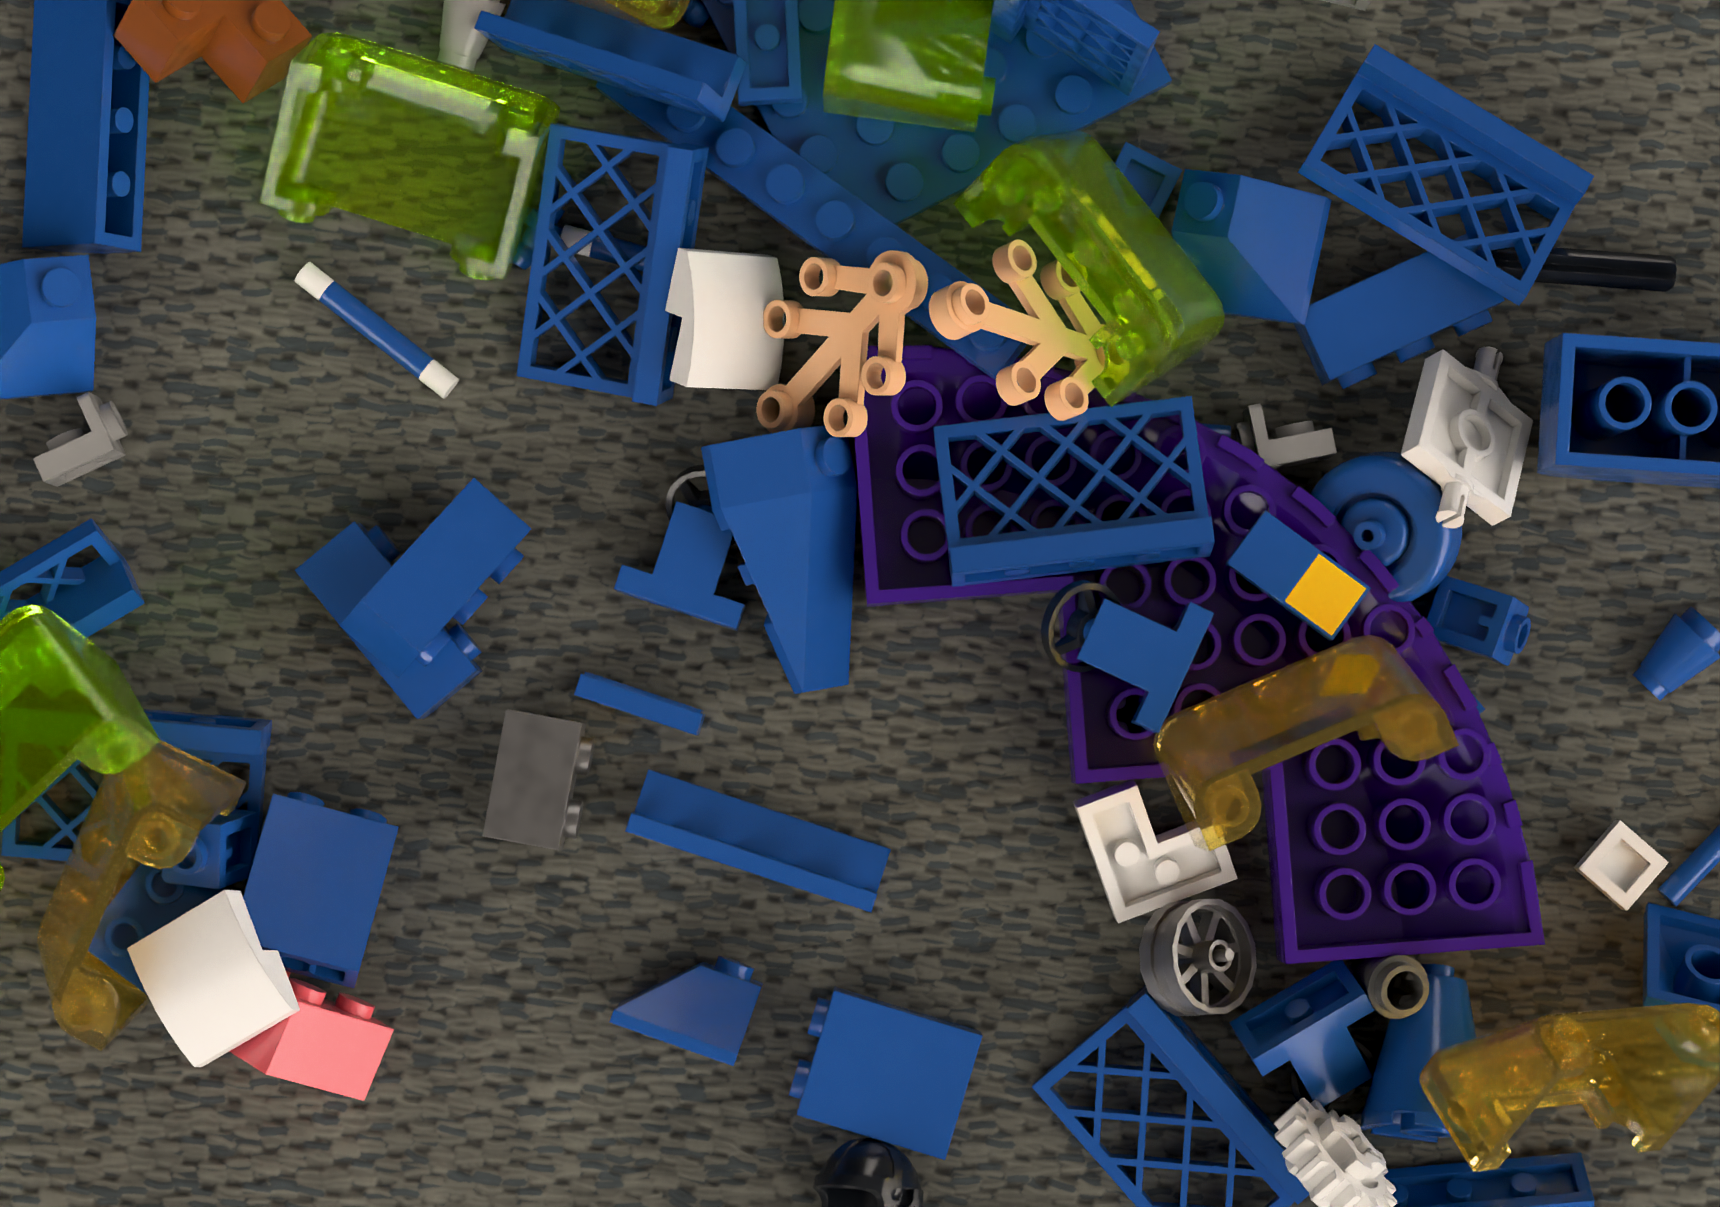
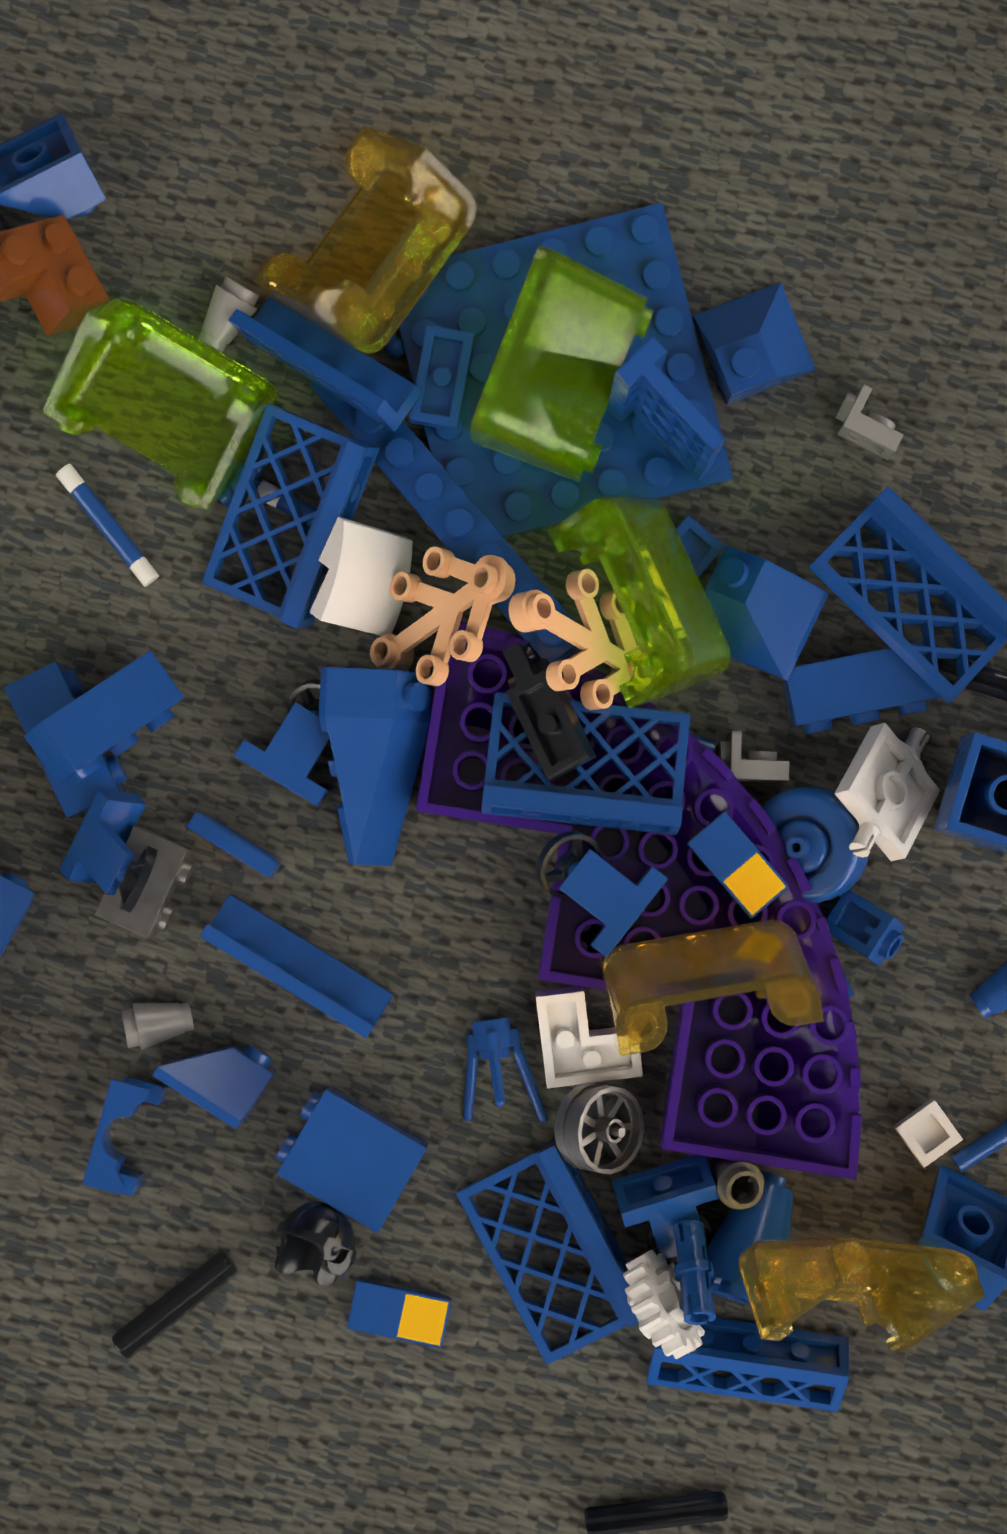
camera: 20 degrees right, 0 degrees up
none -> blue piece [59,789,158,913]
none -> blue piece [82,1077,168,1196]
none -> light grey cone [121,1002,194,1051]
none -> blue plant [463,1018,548,1123]
none -> black hinge [503,642,596,780]
none -> blue pin [673,1220,716,1325]

